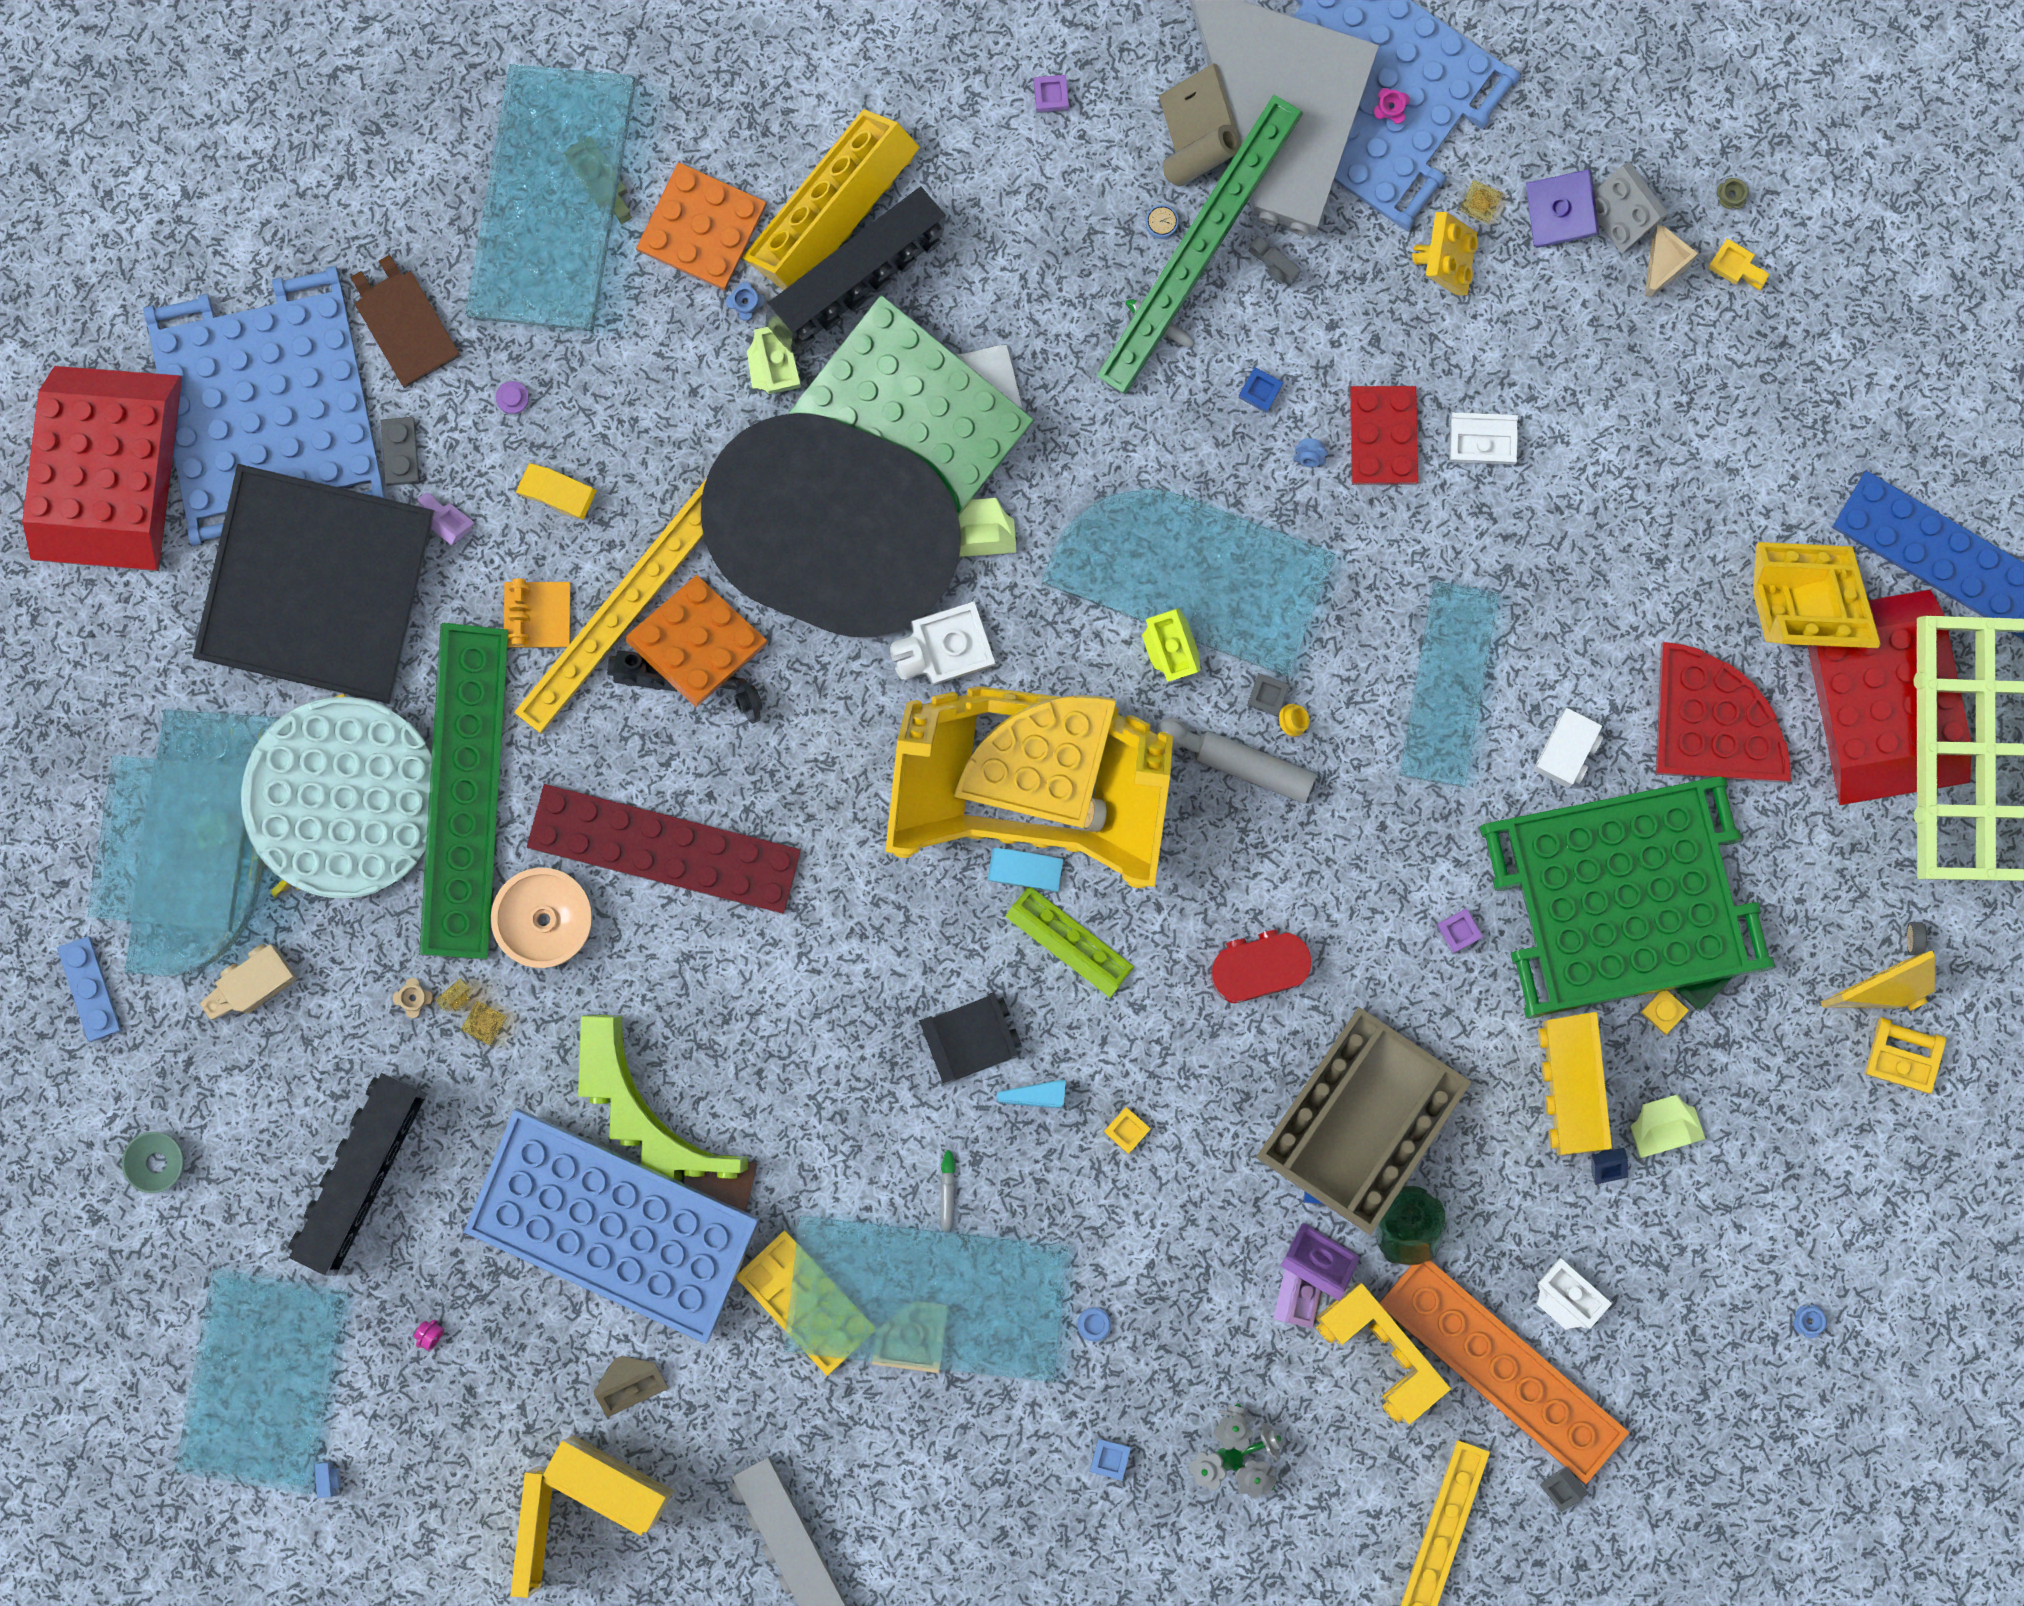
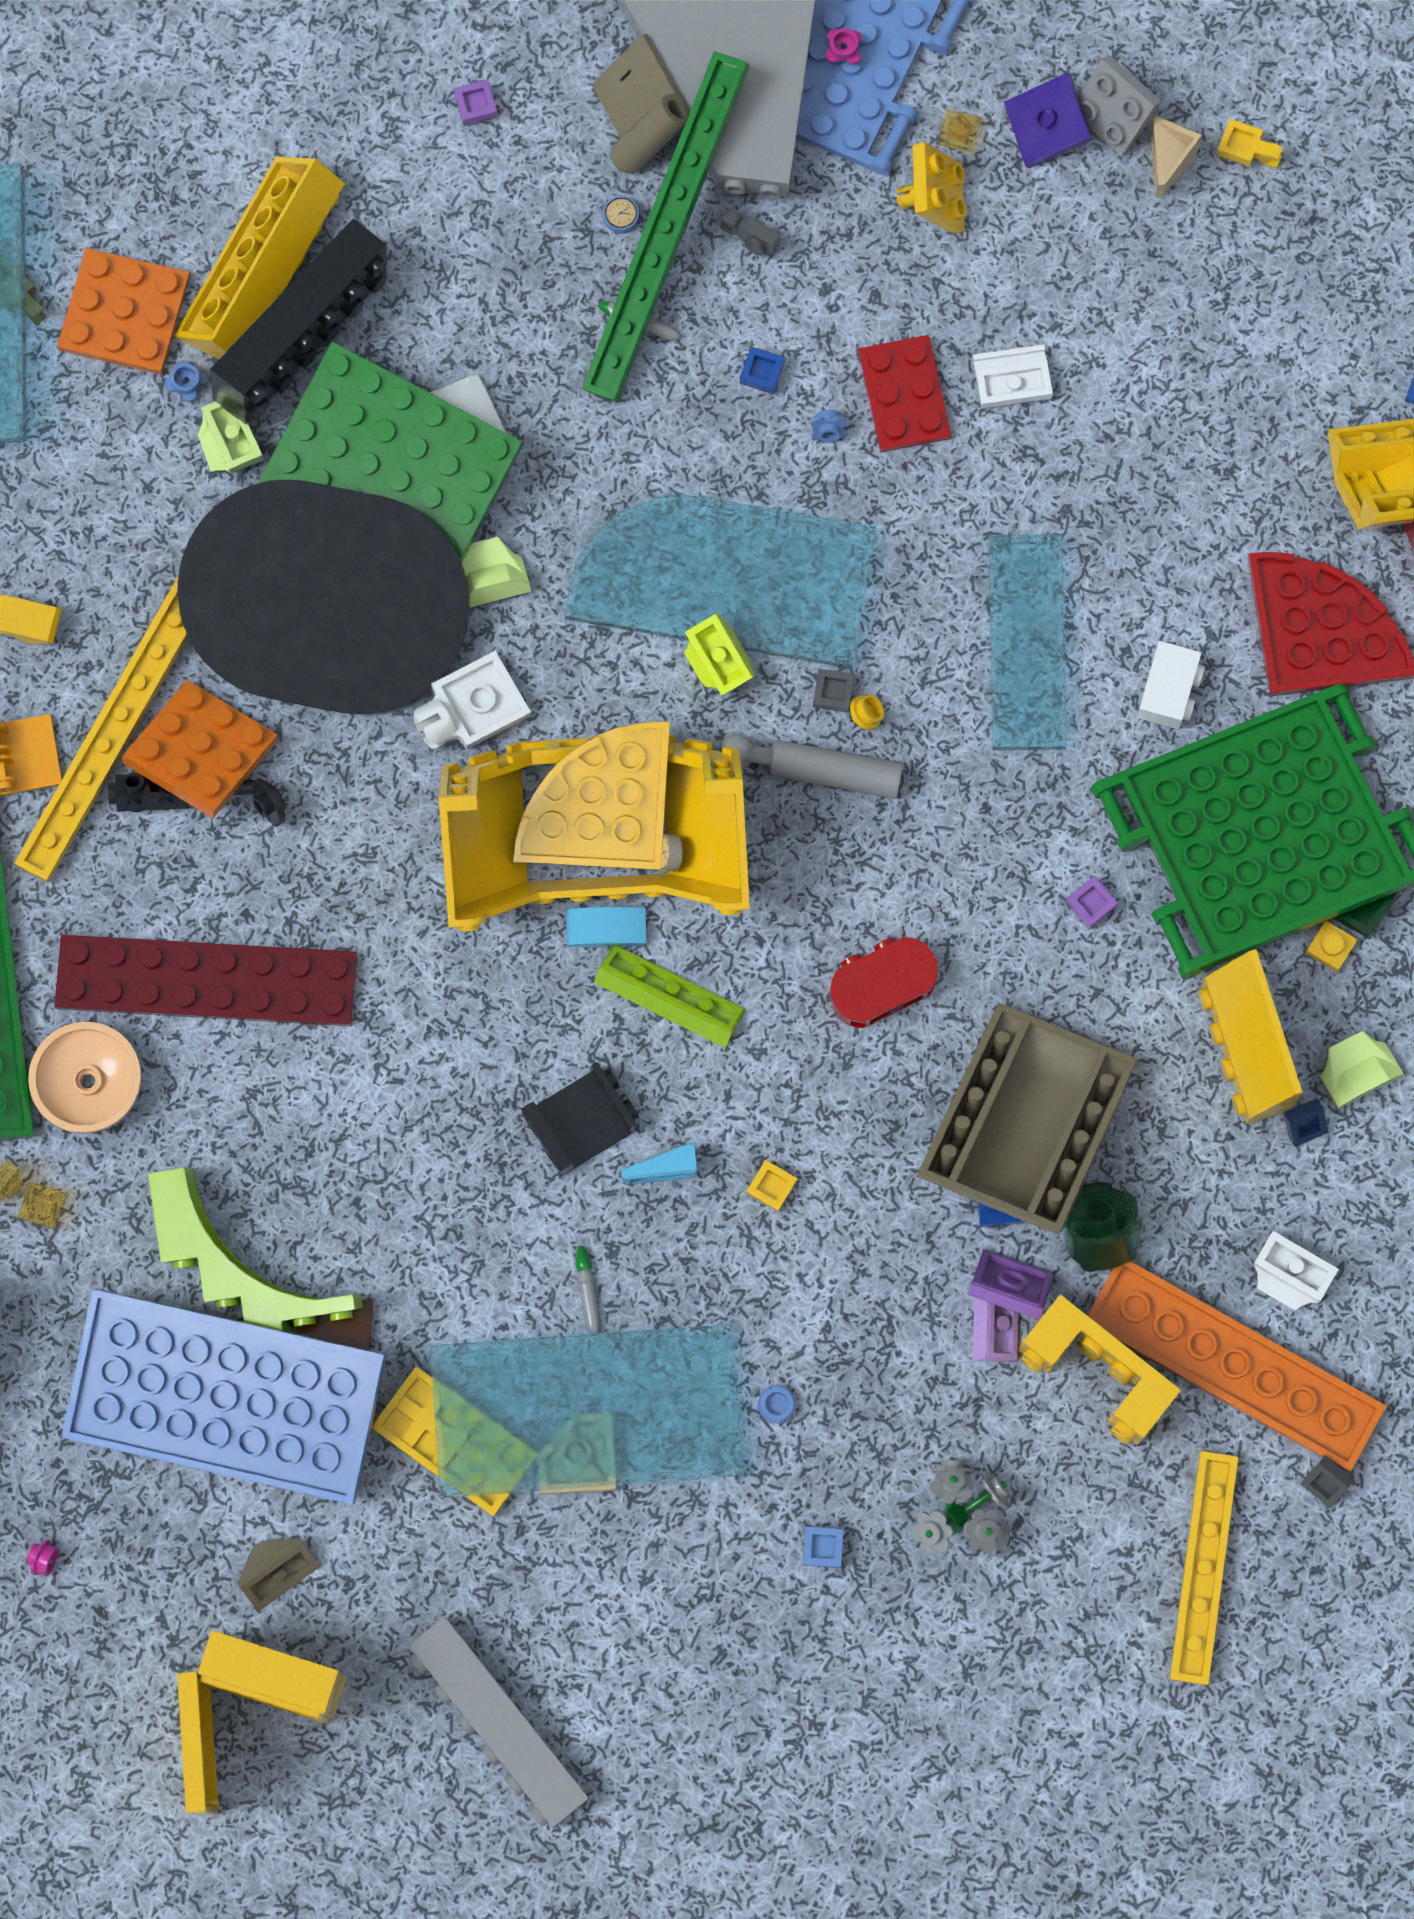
camera: 10 degrees left, 5 degrees down
olive plate [1716,178,1749,209] -> none

